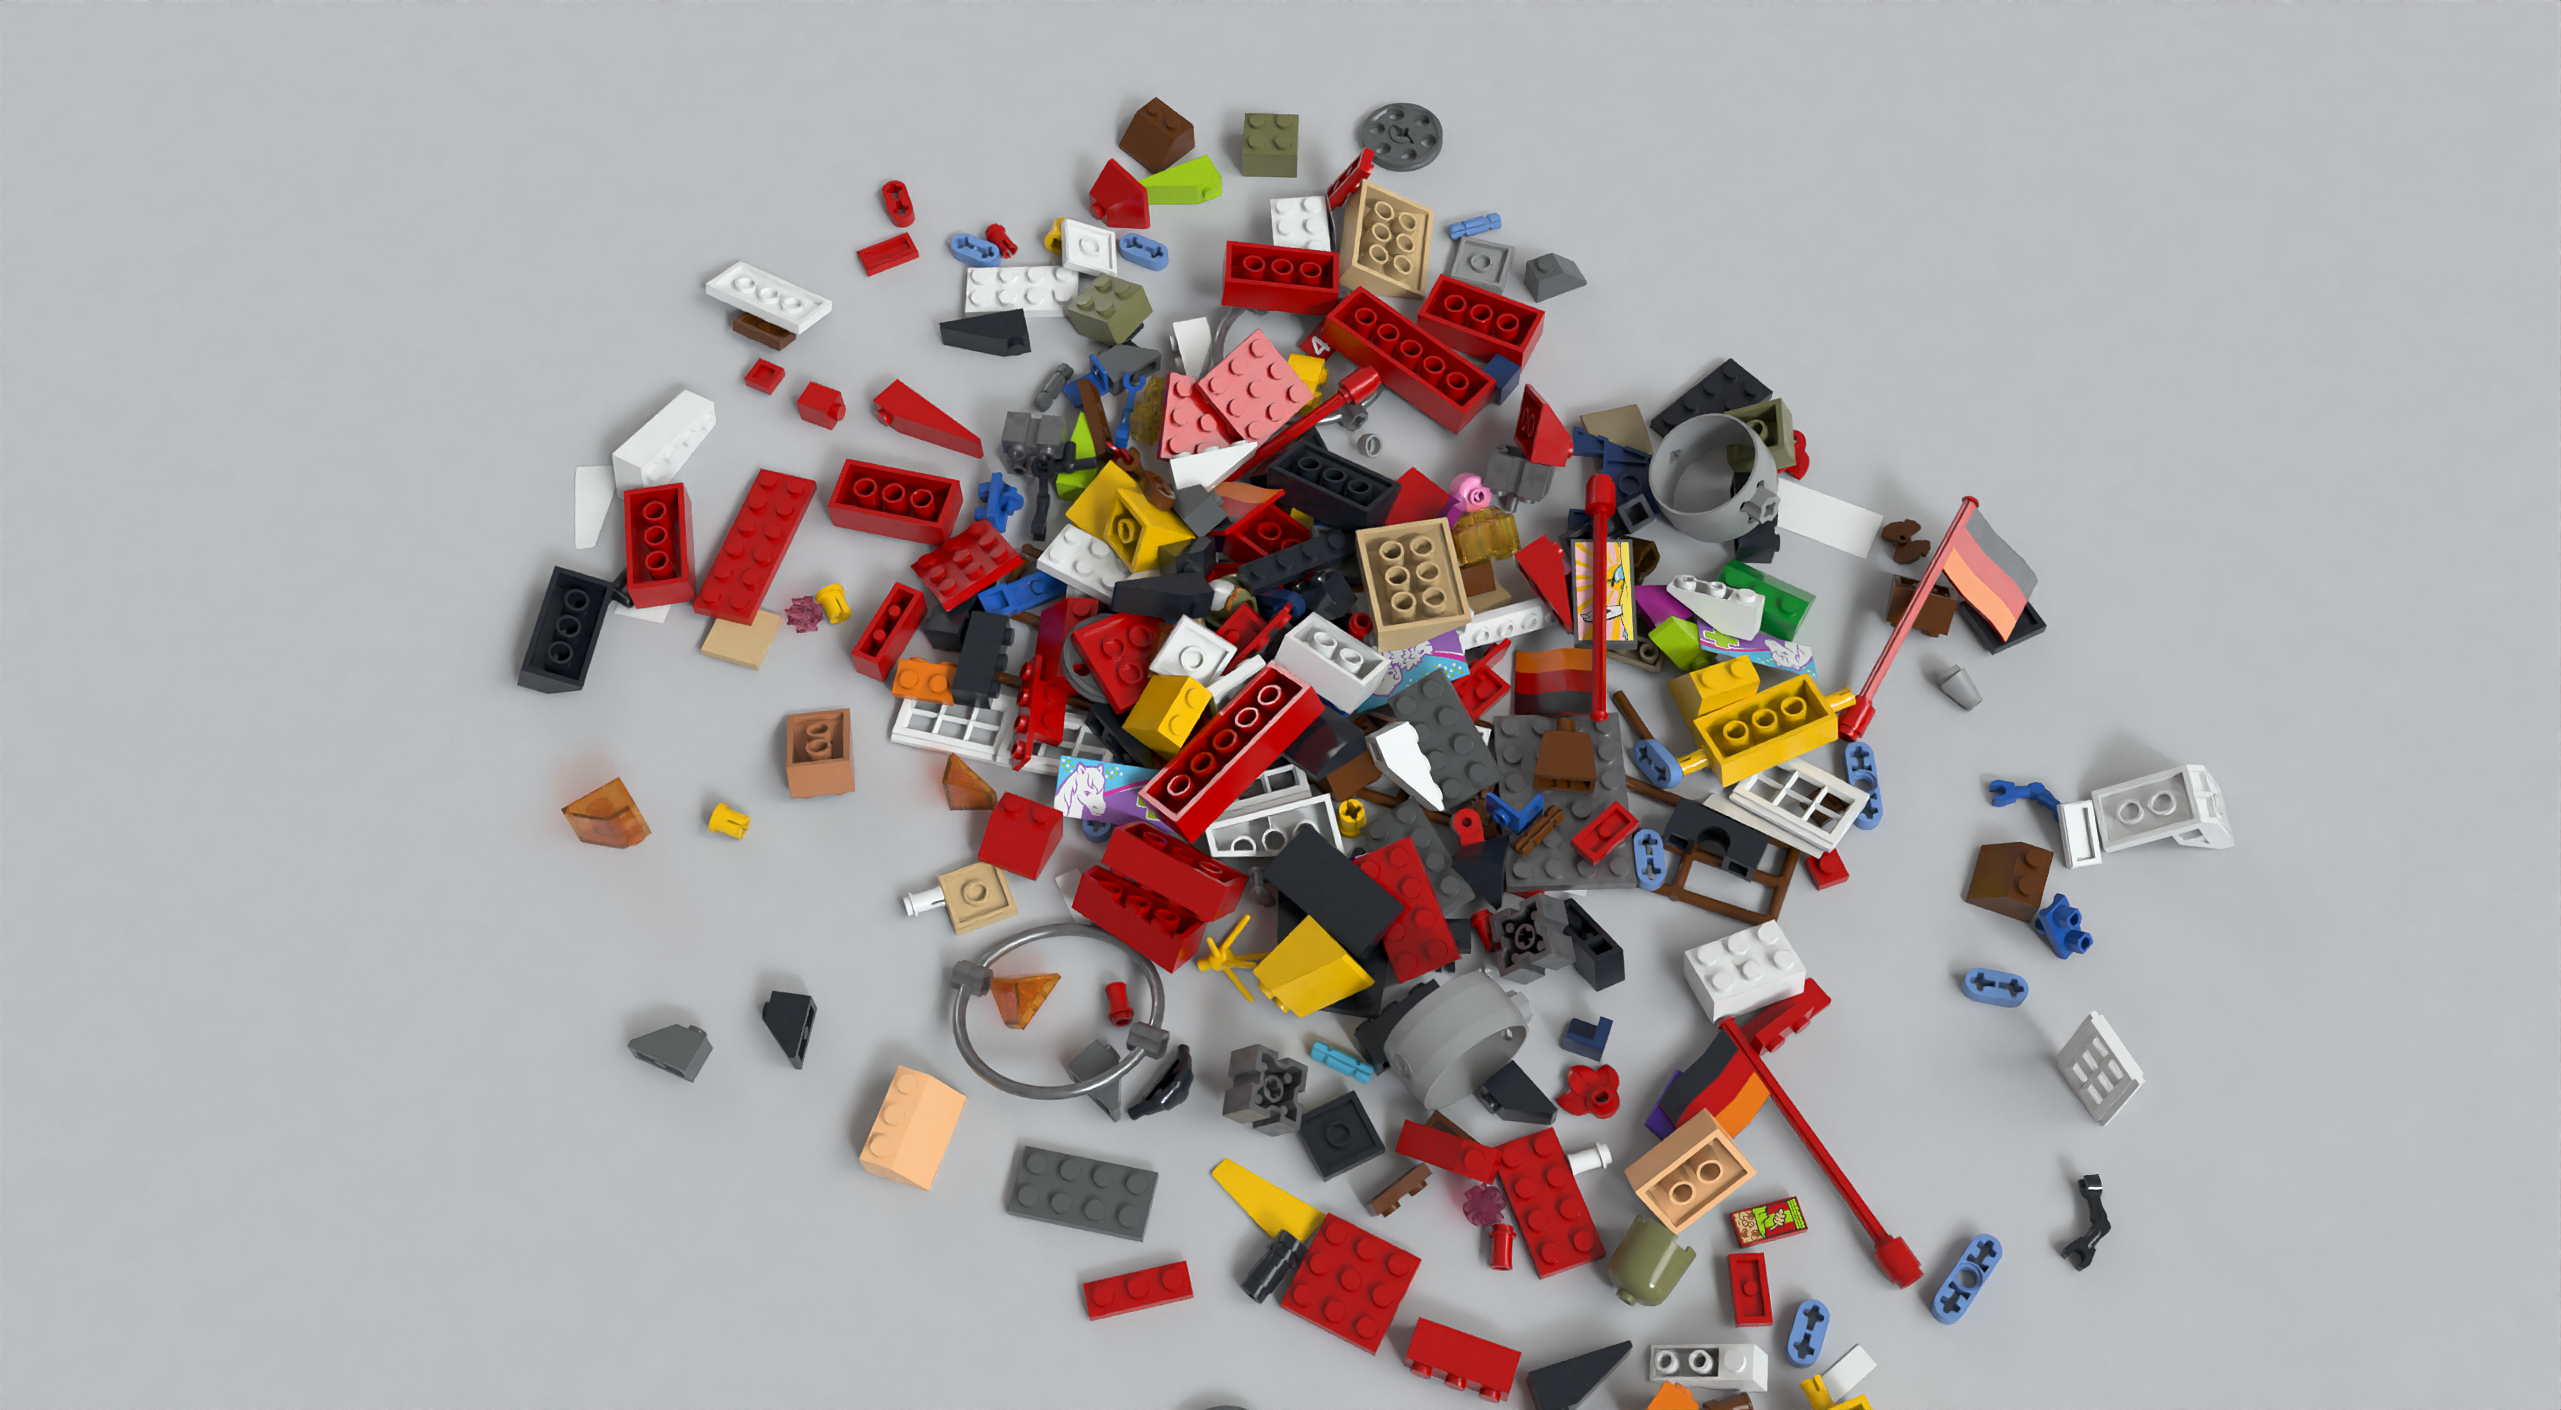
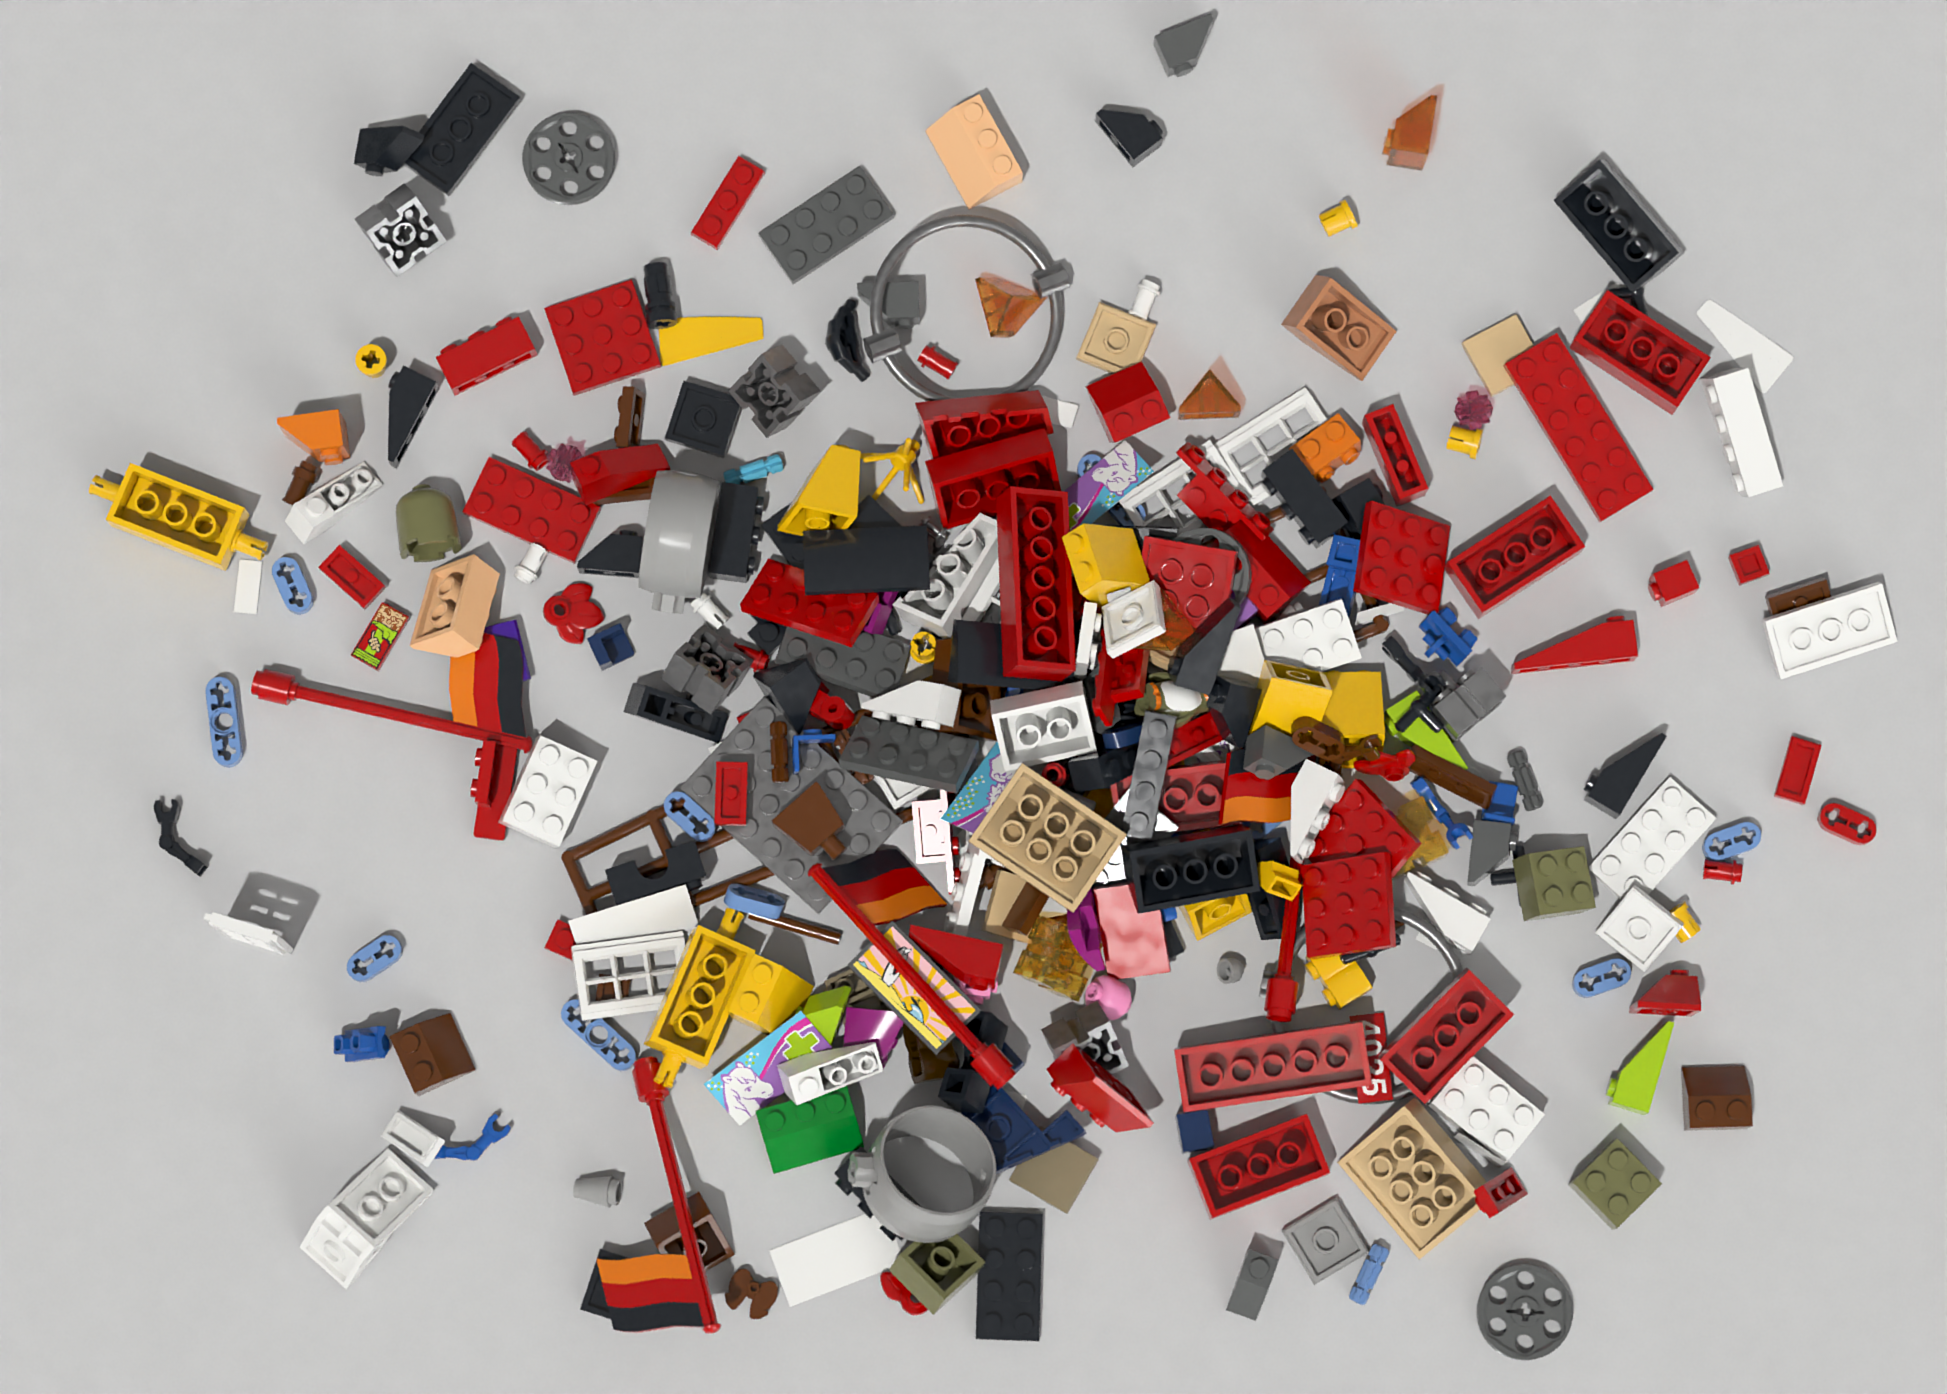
camera: 130 degrees right, 20 degrees up
none -> yellow piece [1257,861,1303,901]

